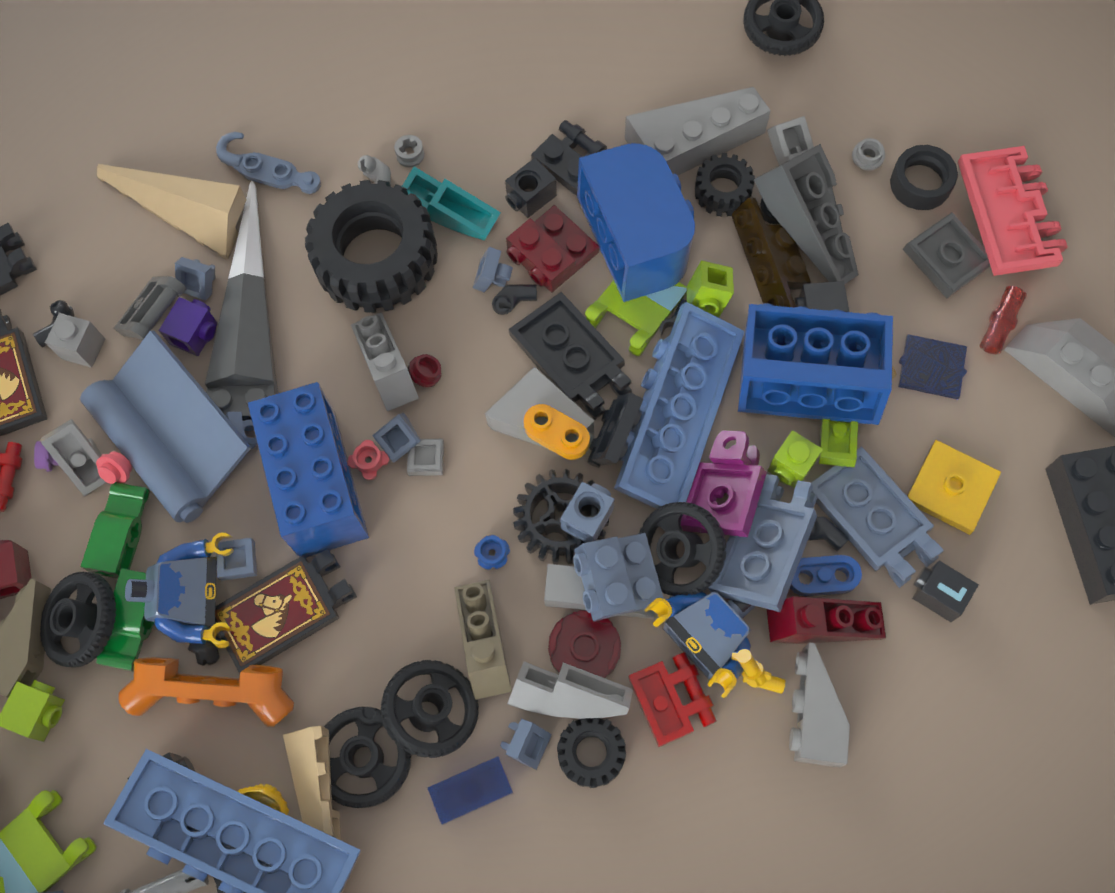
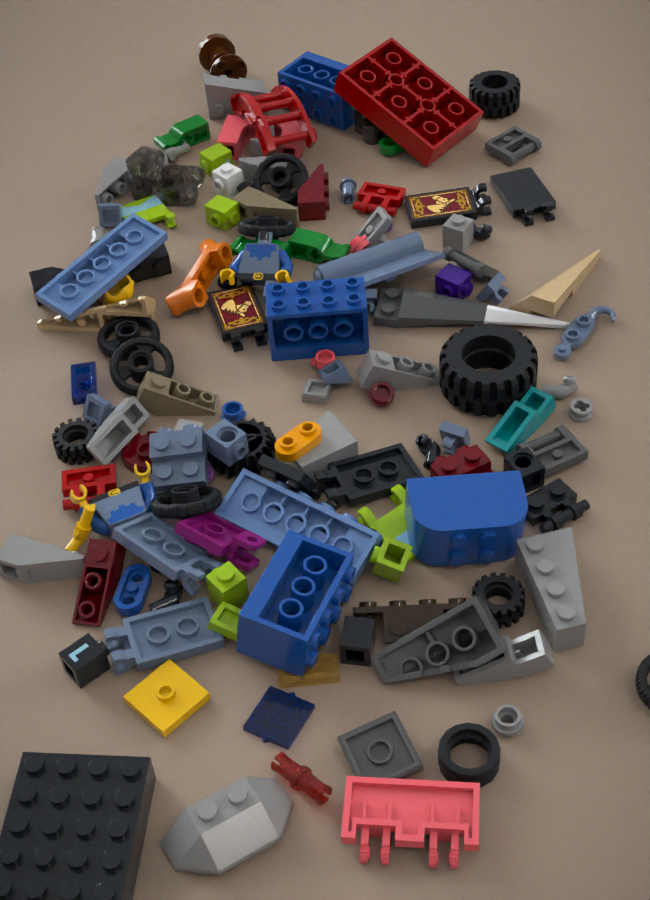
camera: 105 degrees right, 25 degrees down
none -> dark grey plate [516,425,589,477]

